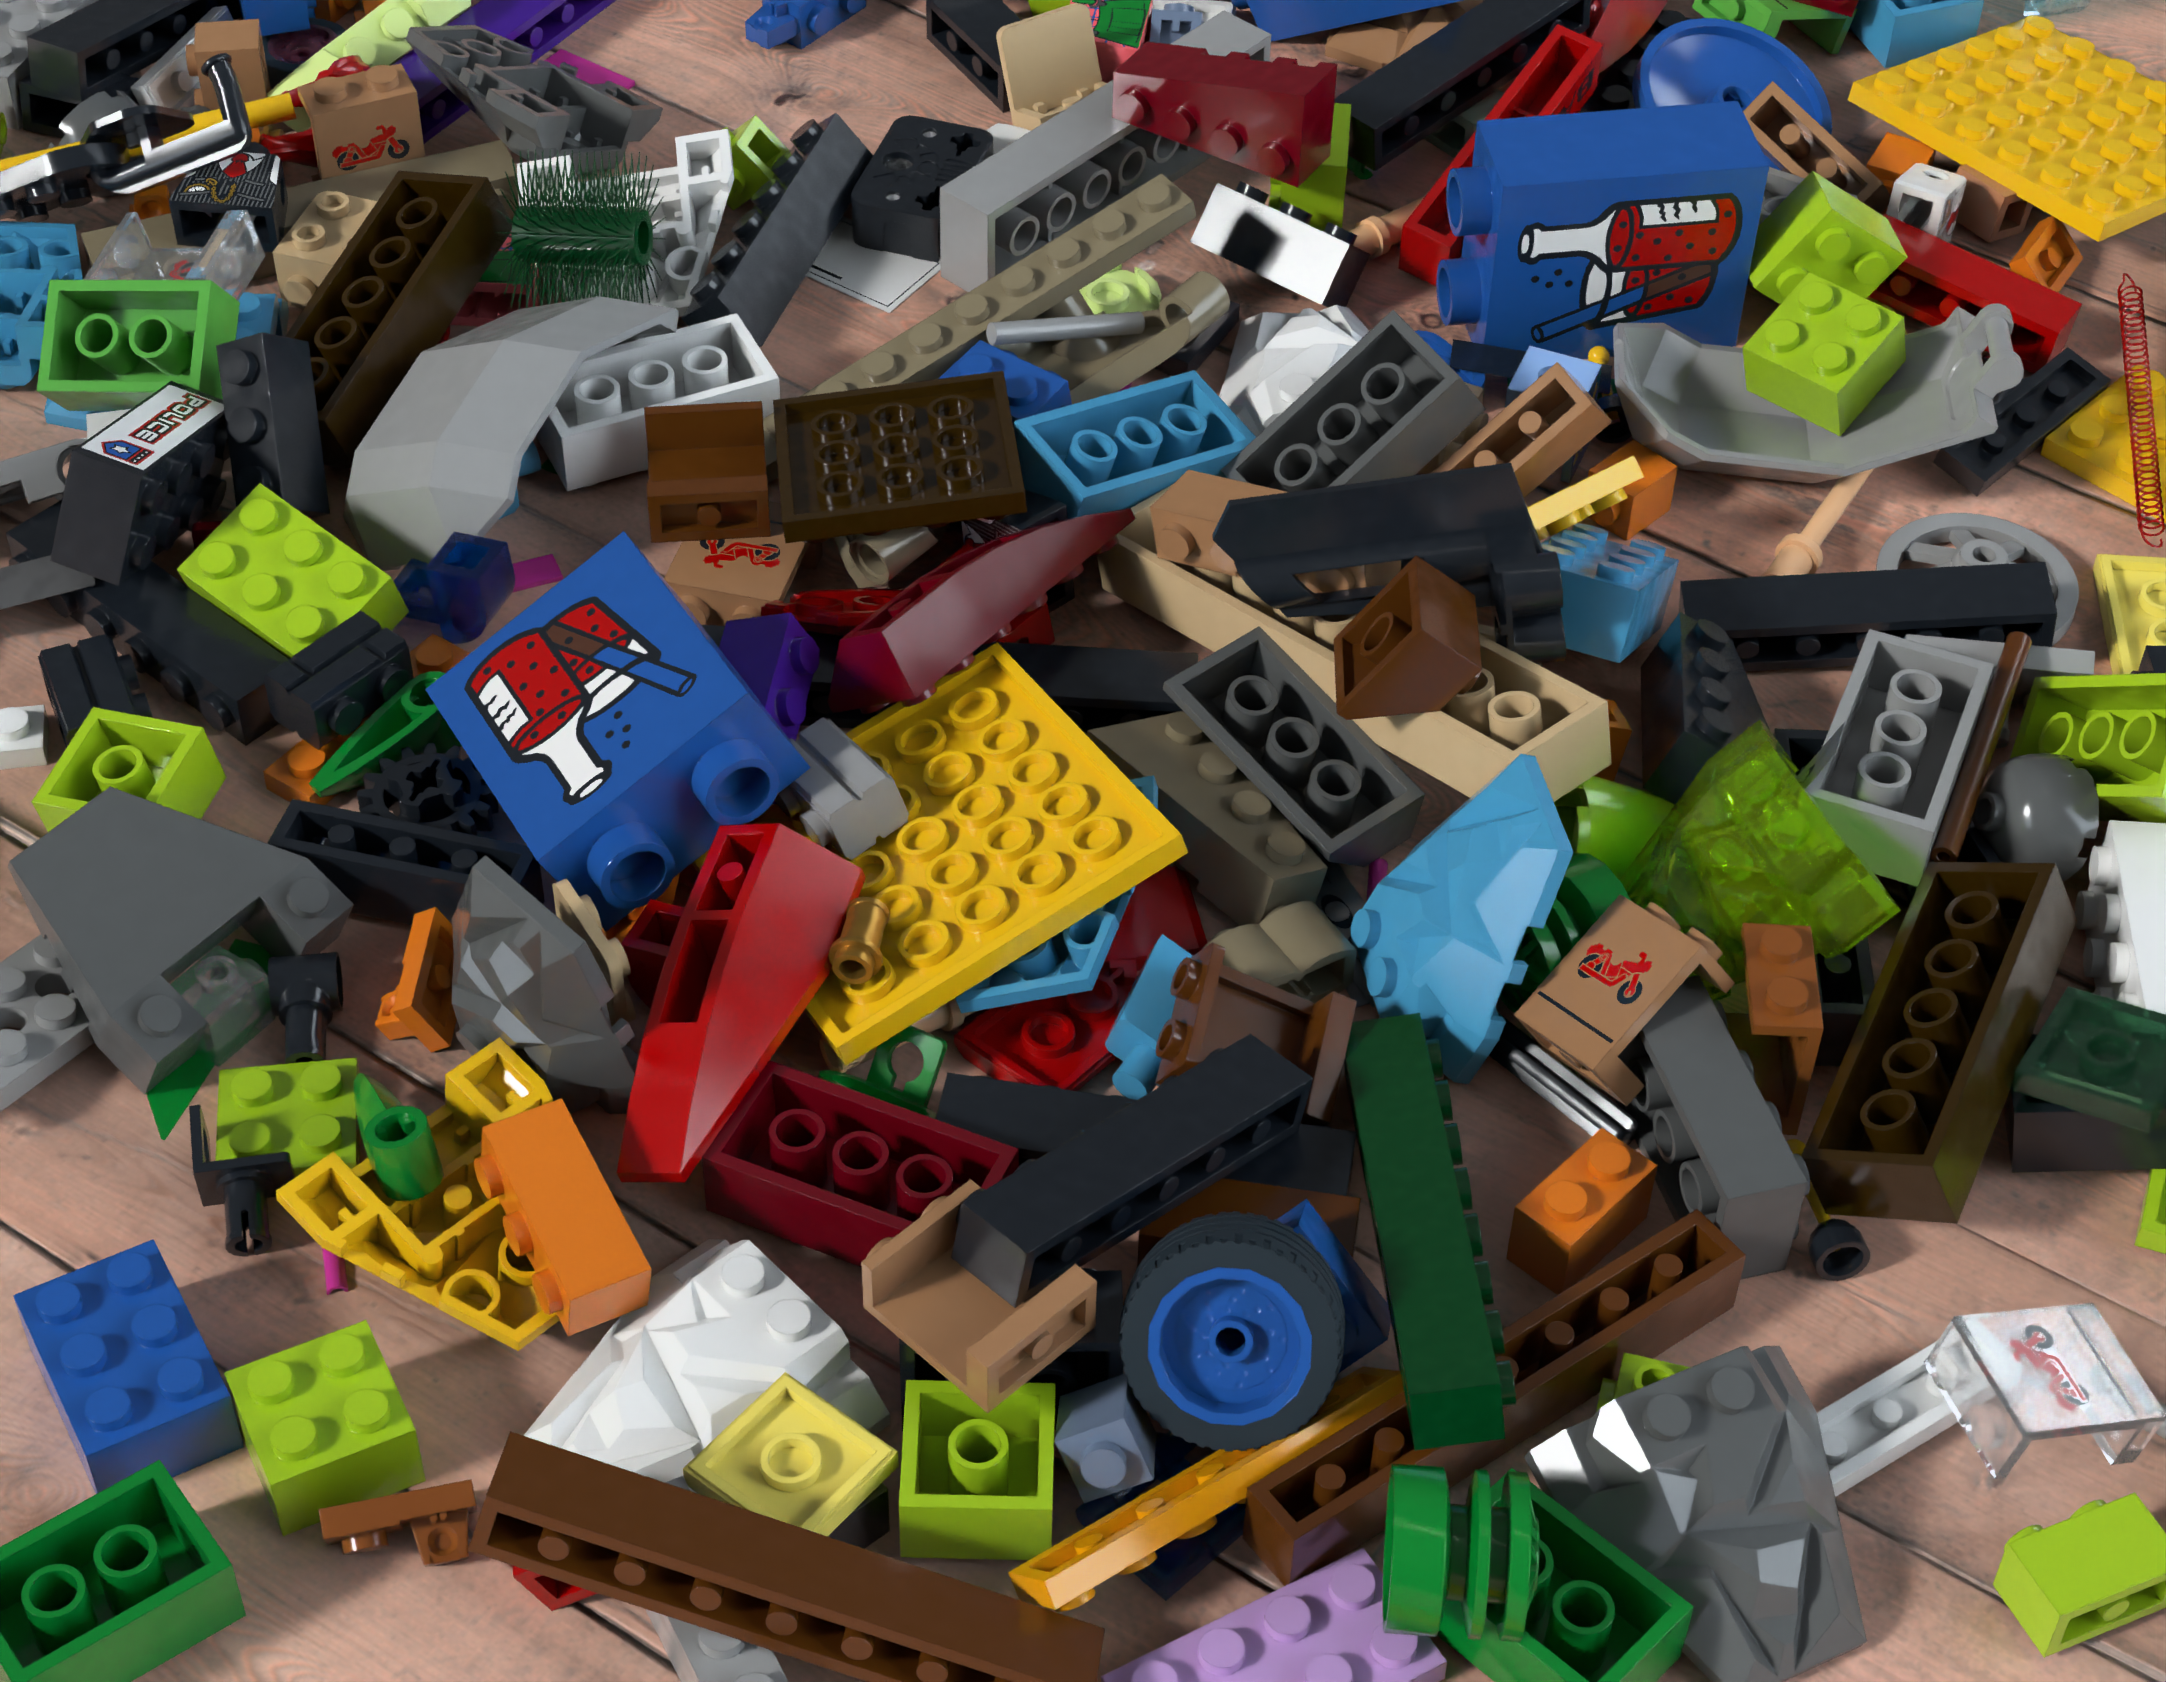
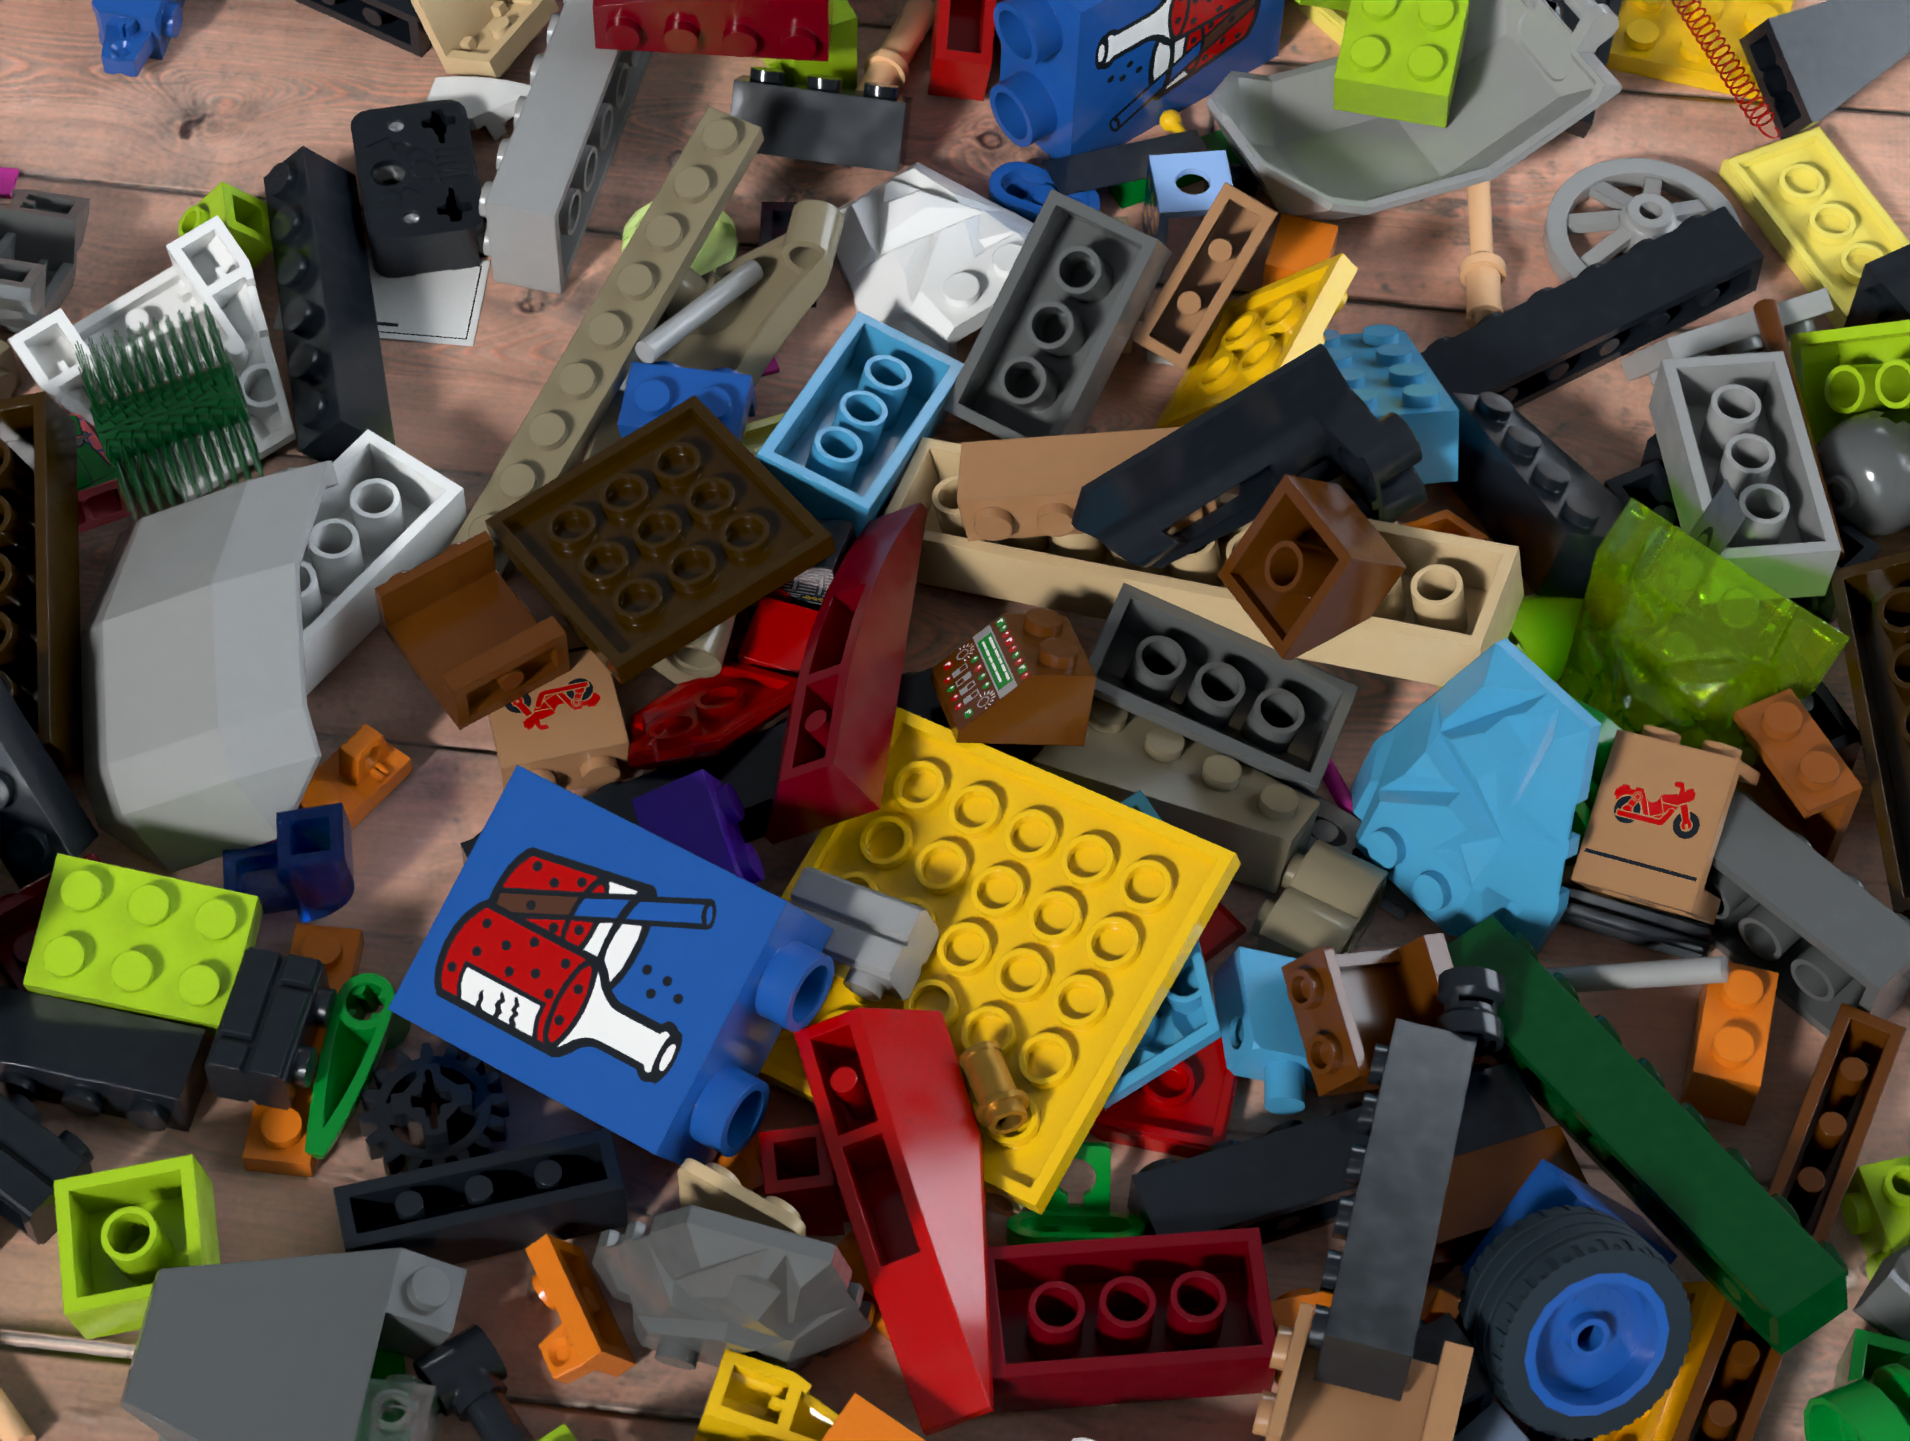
camera: 30 degrees left, 10 degrees up
none -> orange hinge [288,723,413,856]
none -> reddish brown slope [930,609,1097,746]
none -> black wheel [1436,966,1506,1056]
none -> light grey bar [1545,956,1729,993]

